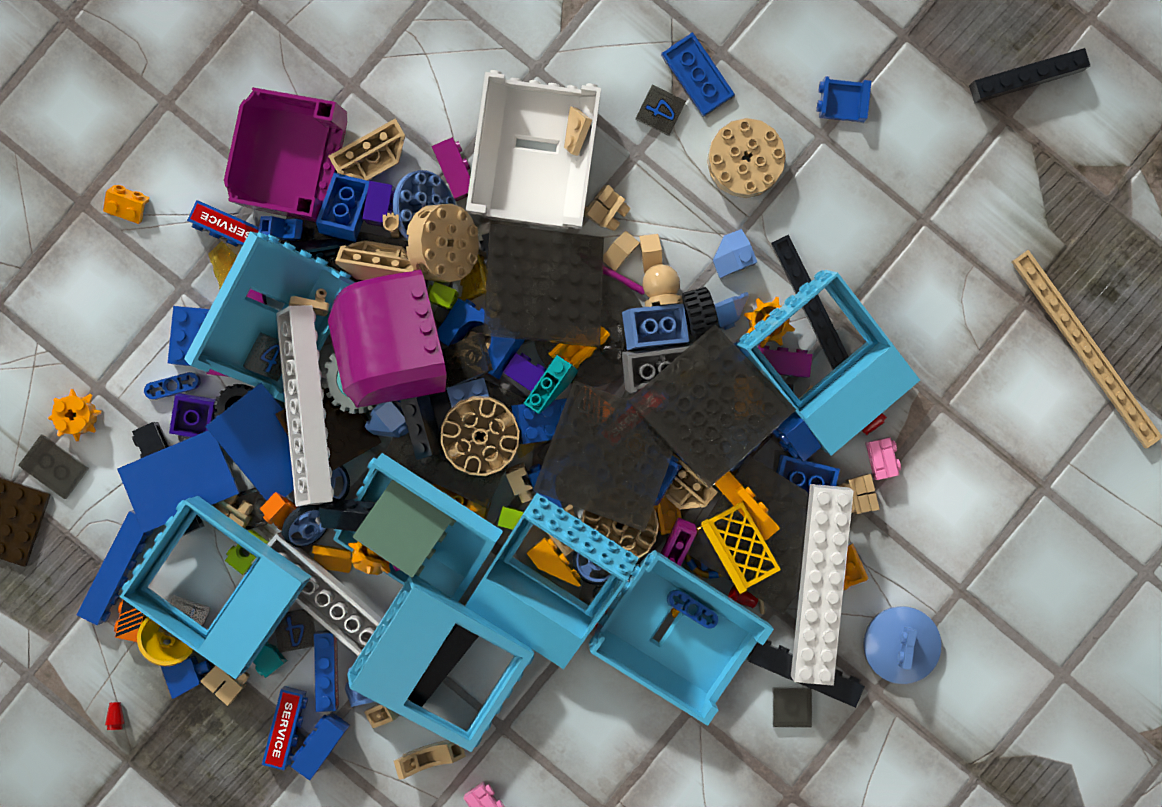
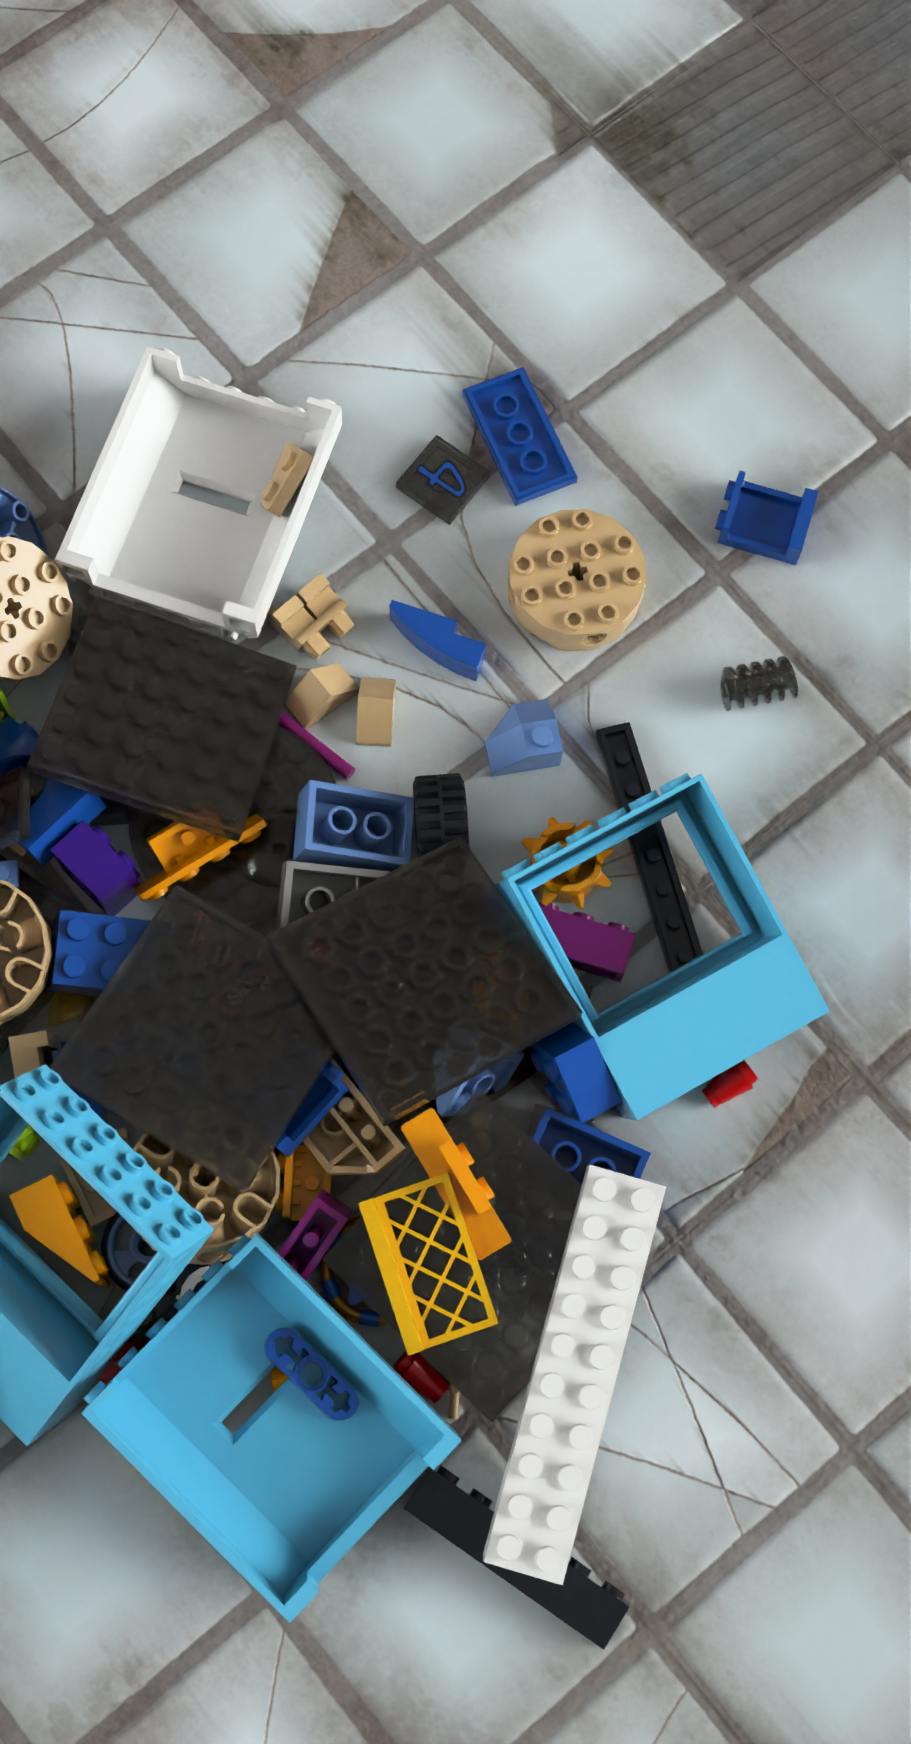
camera: 10 degrees right, 15 degrees down
magenta brick [432,137,470,202] -> none
clear yellow wing [458,254,492,302] -> none
teal slope [523,355,578,414] -> none
tan tile [642,264,683,307] -> none
medium blue slope [714,292,749,330] -> none
clear smoke tile [772,687,812,727] -> none
tan hips [837,474,880,514] -> none
light orange bracket [843,543,869,591] -> none
medium blue bracket [863,606,941,684] -> none
bright pink brick [865,437,901,480] -> none
none -> blue slope [389,600,486,681]
none -> clear smoke piece [720,656,798,711]

